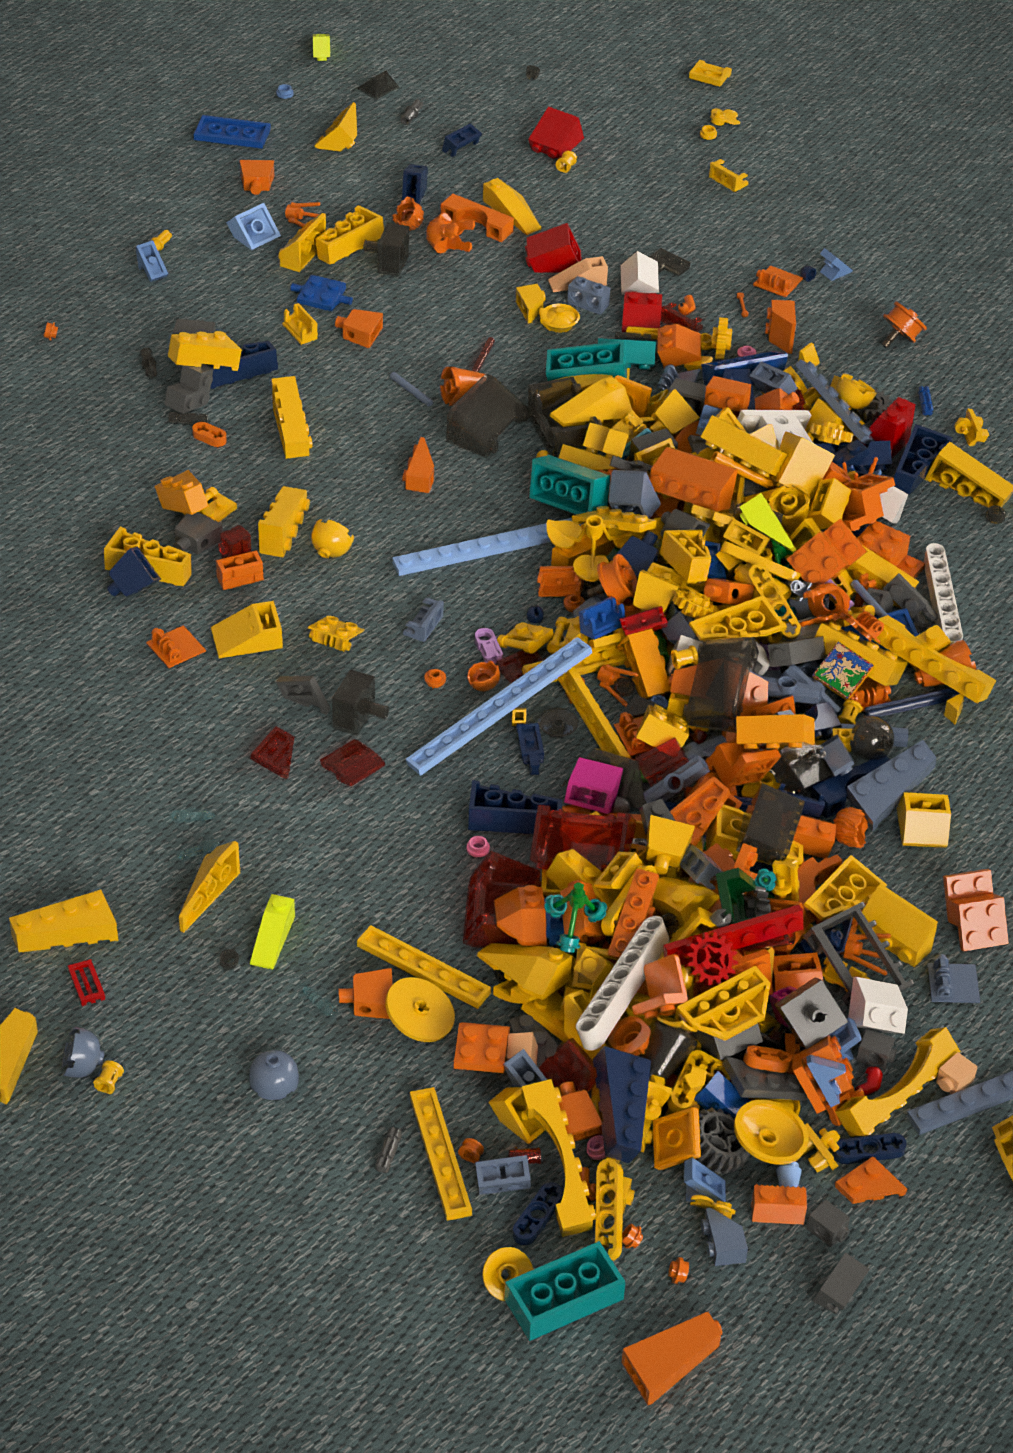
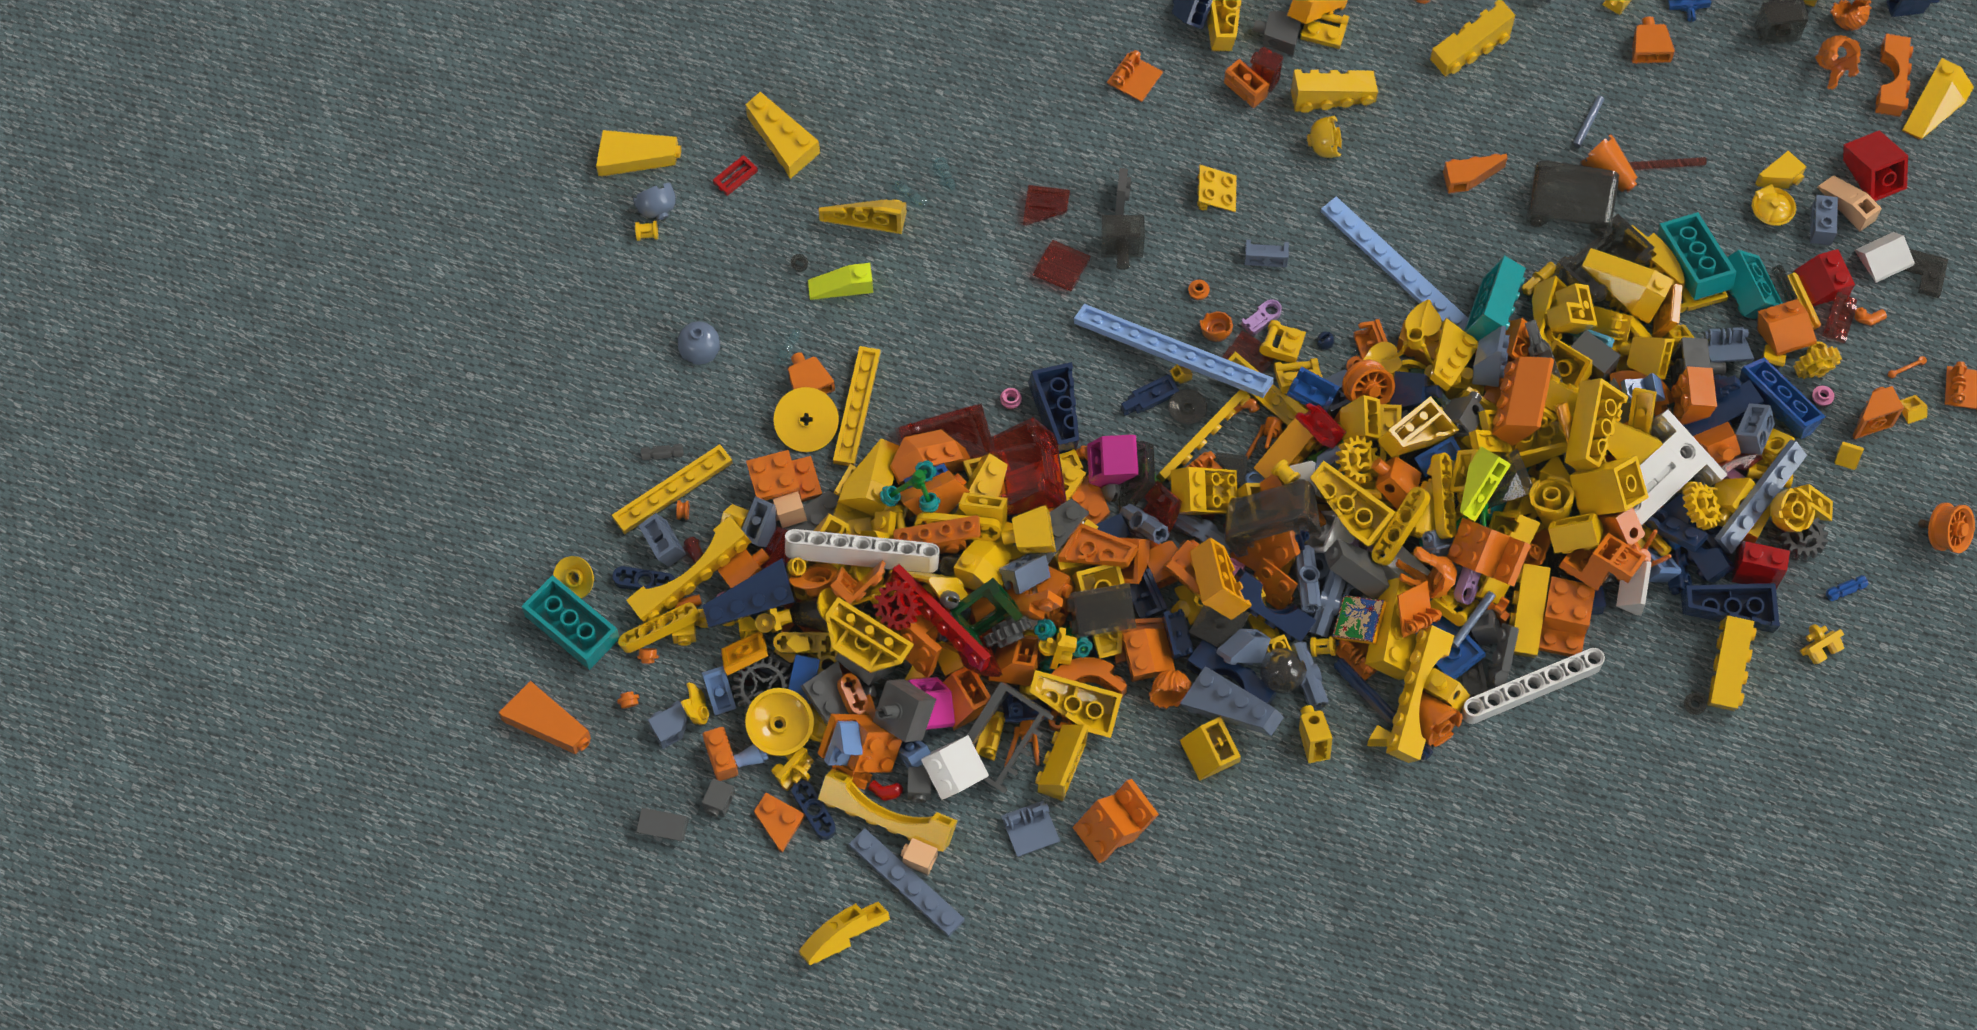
camera: 70 degrees right, 20 degrees up
yellow slope [211,601,283,658] -> none
none -> yellow hinge [786,557,806,576]
none -> yellow torso [1299,705,1332,764]

